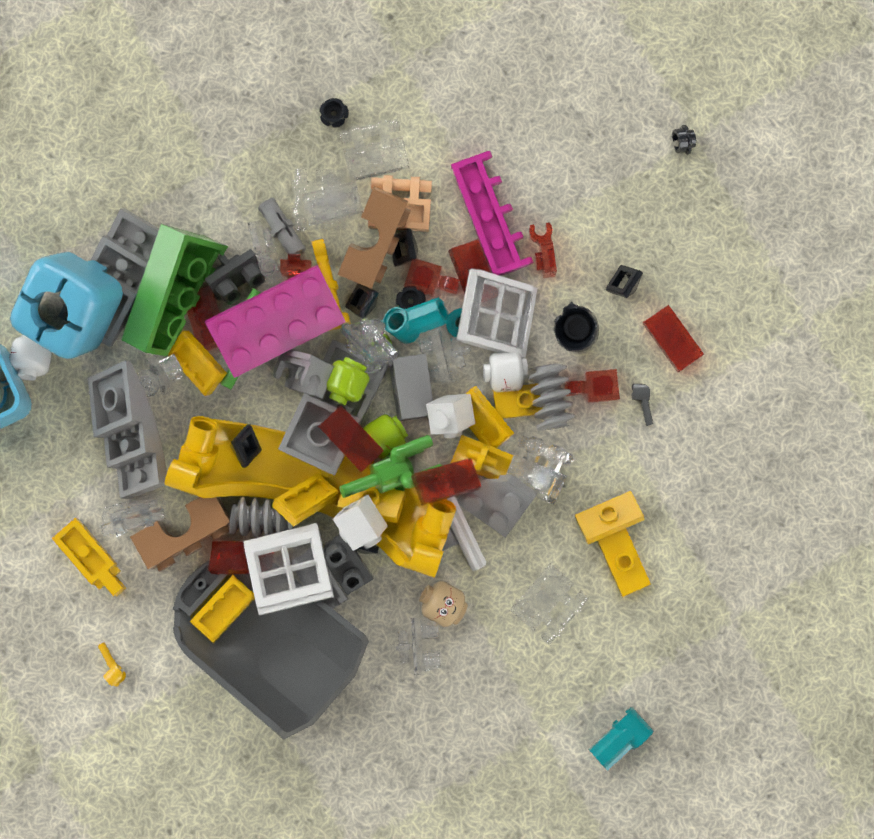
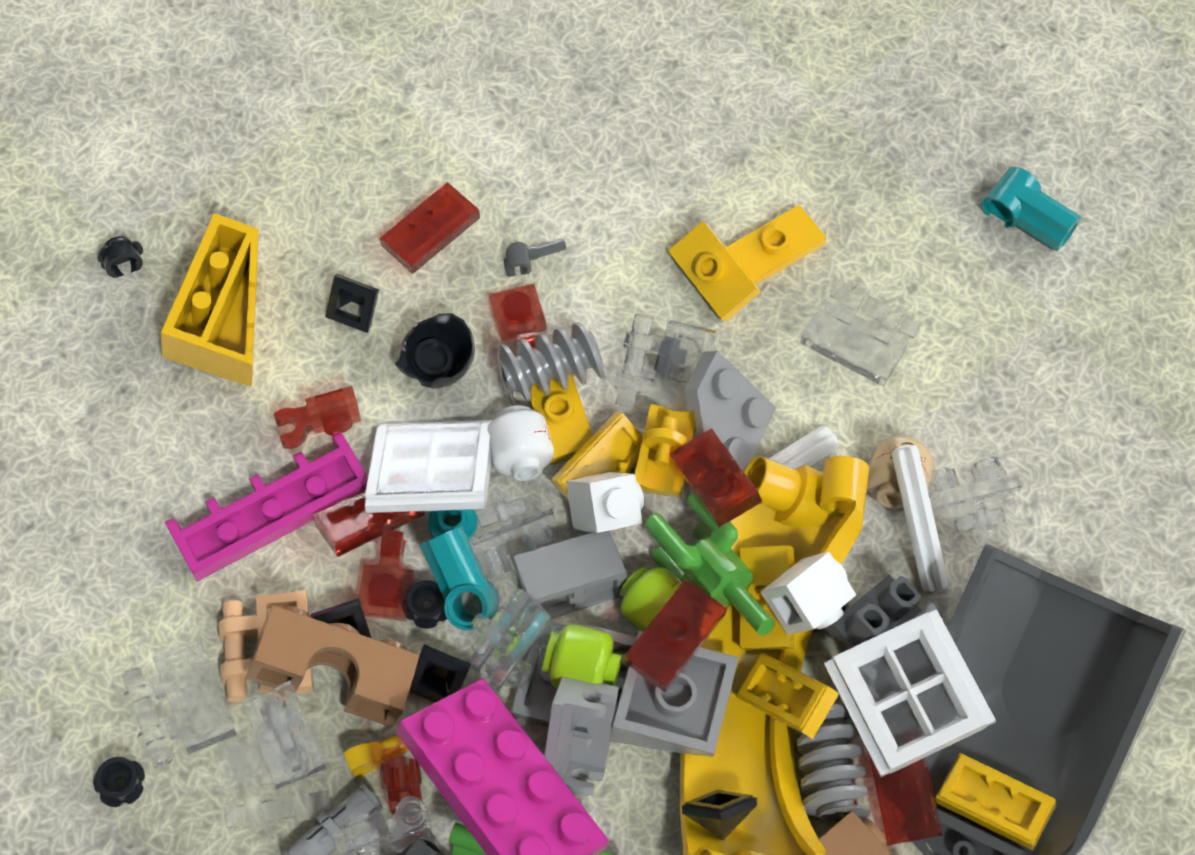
camera: 100 degrees left, 20 degrees down
none -> yellow wedge [160,213,259,386]
none -> white axle [891,445,948,592]

